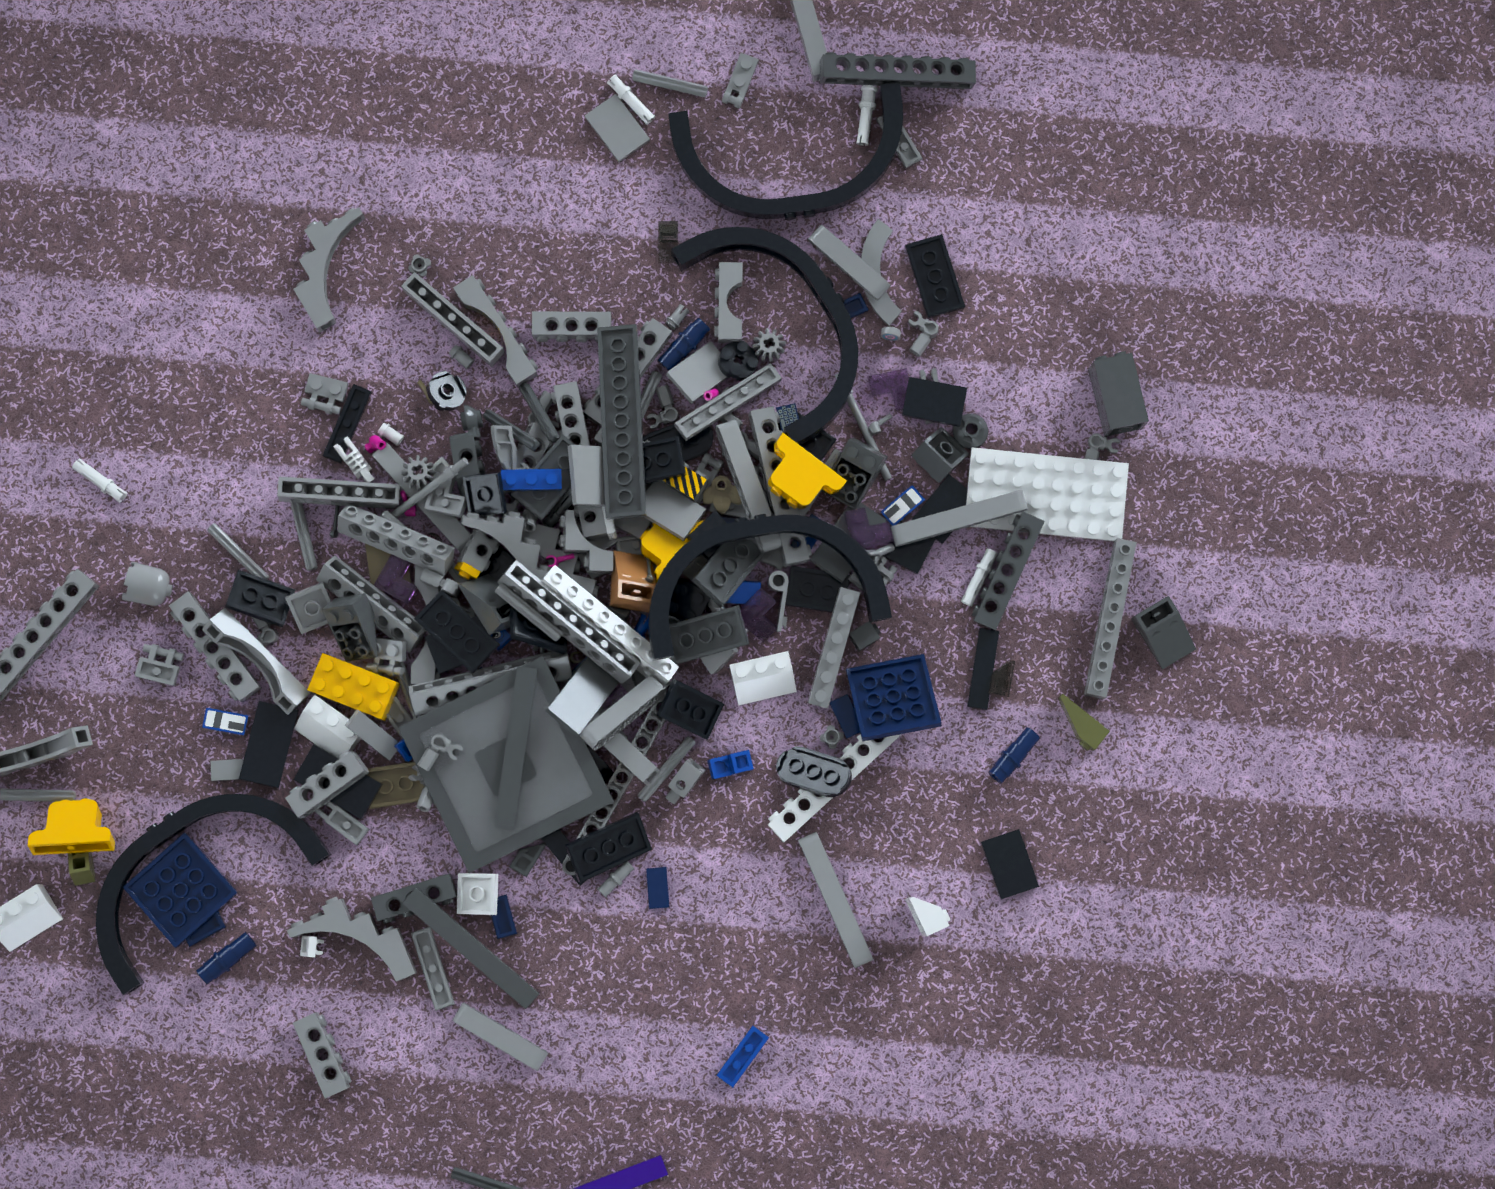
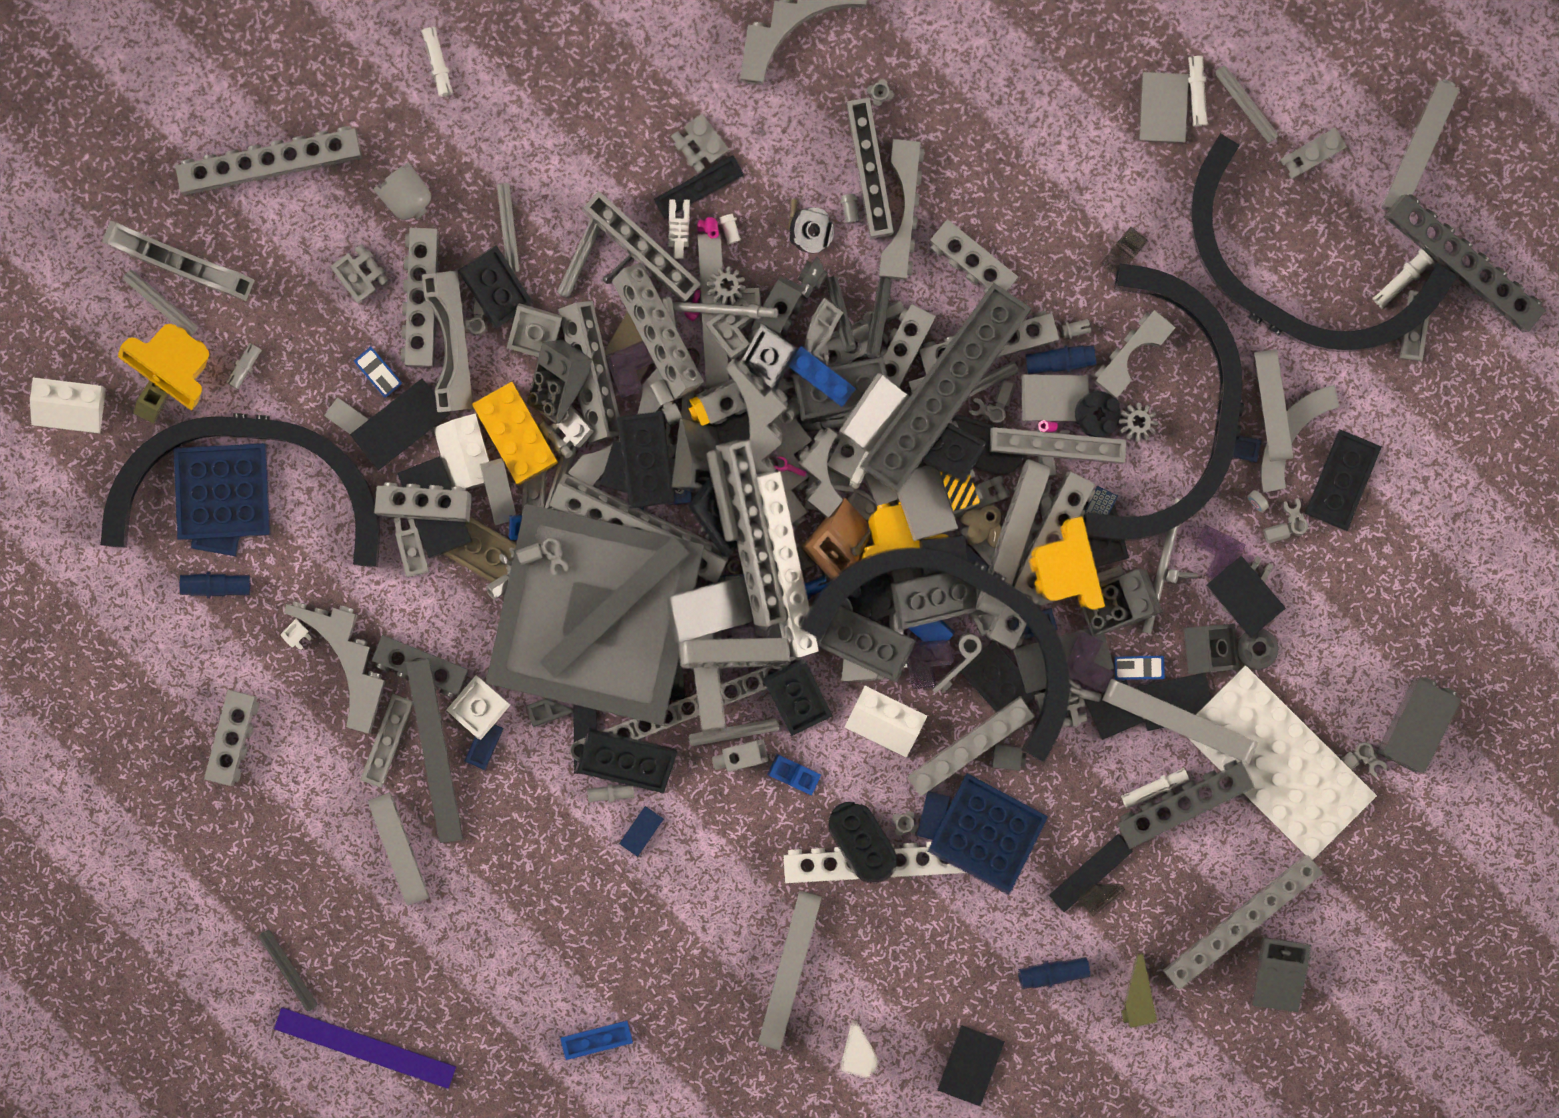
camera: 45 degrees right, 5 degrees up
none -> light grey pin [226,343,262,390]

